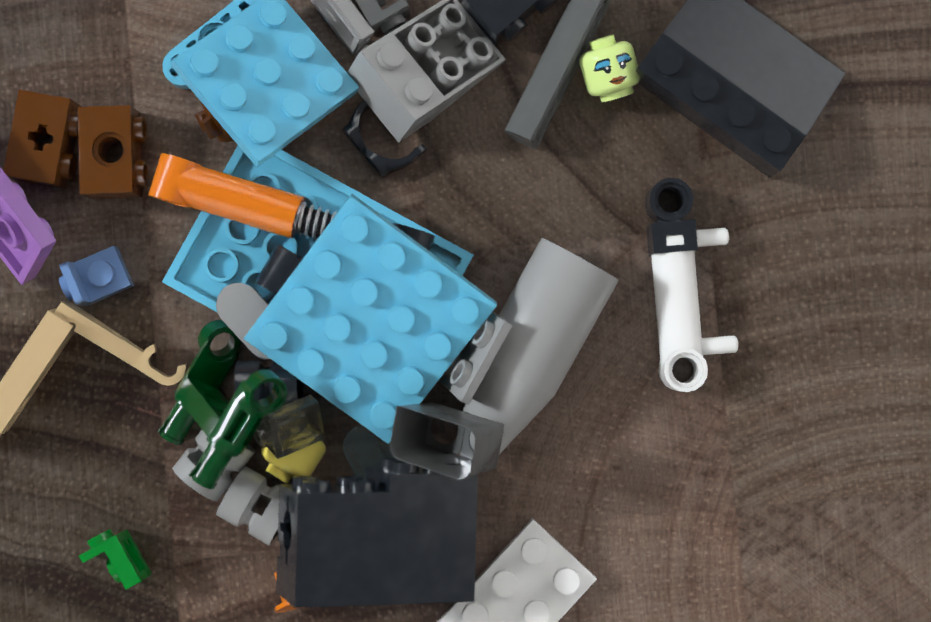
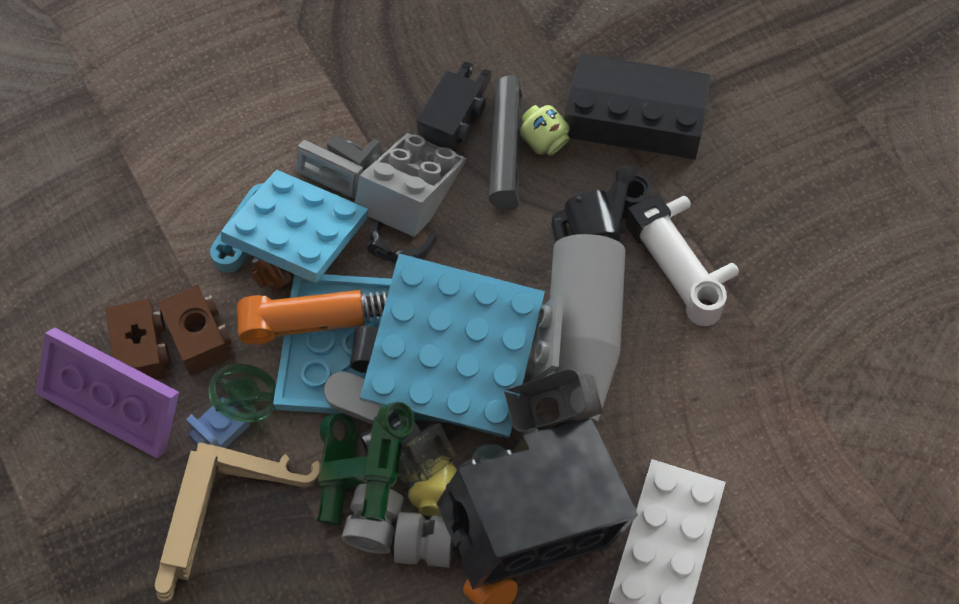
camera: 25 degrees left, 25 degrees down
none -> clear green wheel [208,364,276,423]
none -> black piece [551,165,636,242]

